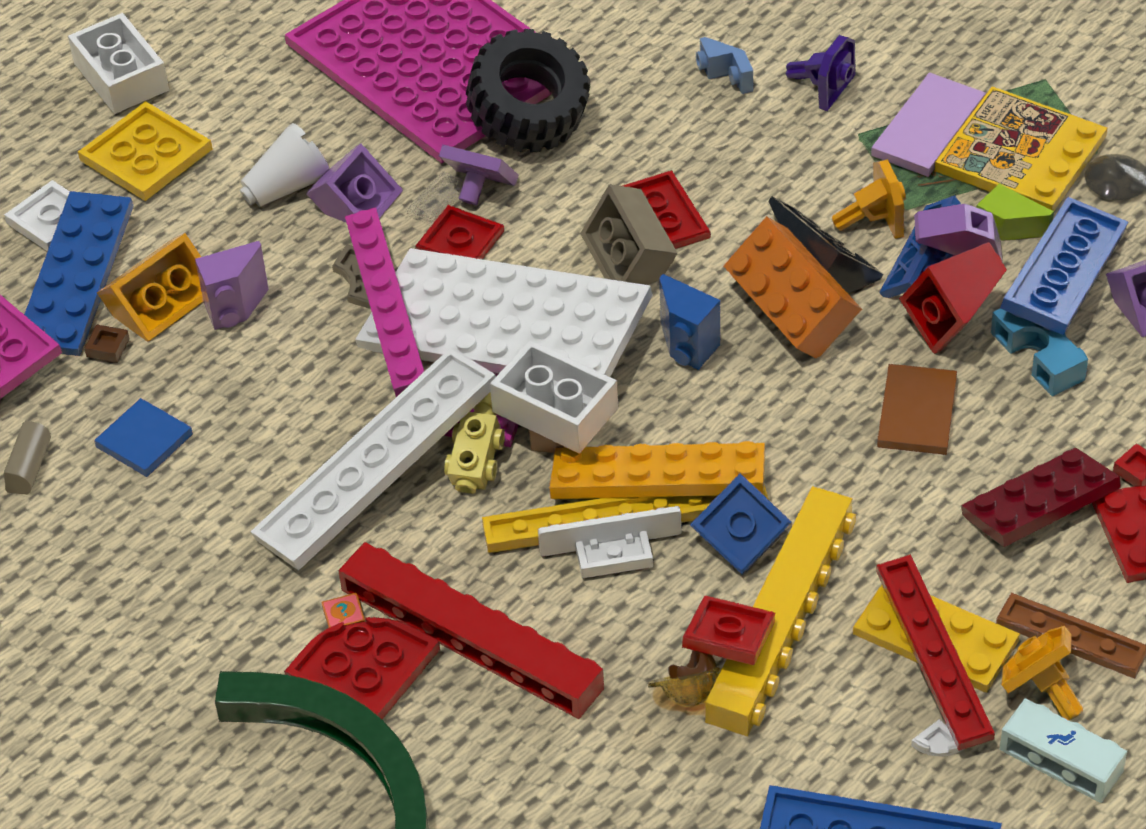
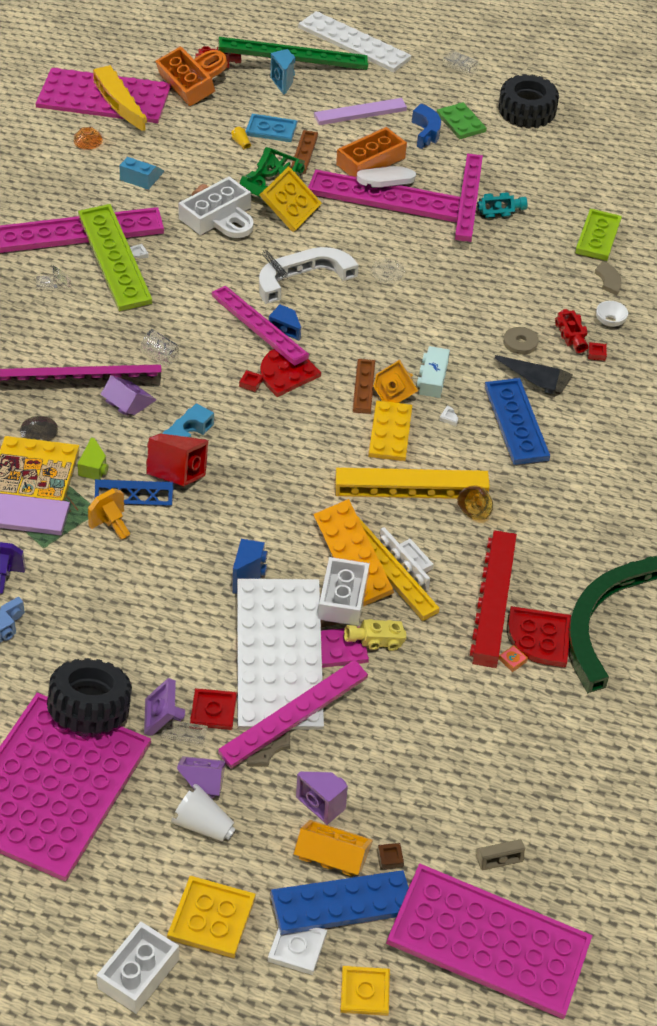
camera: 120 degrees left, 0 degrees up
blue tile [94,398,193,477] -> none
white plate [251,348,496,571] -> none
dark tan slope [580,184,678,285] -> none
red tile [622,170,711,249] -> none
red tile [682,596,776,665] -> none
blue tile [690,474,792,575] -> none
orange brick [723,216,862,358] -> none
black wedge [768,196,884,293] -> none
red tile [876,554,995,751] -> none
dark orange tile [877,364,957,455] -> none
medium lavender slope [914,203,1003,263] -> none
dark red plate [961,447,1121,547] -> none
plate [1000,197,1128,335] -> none

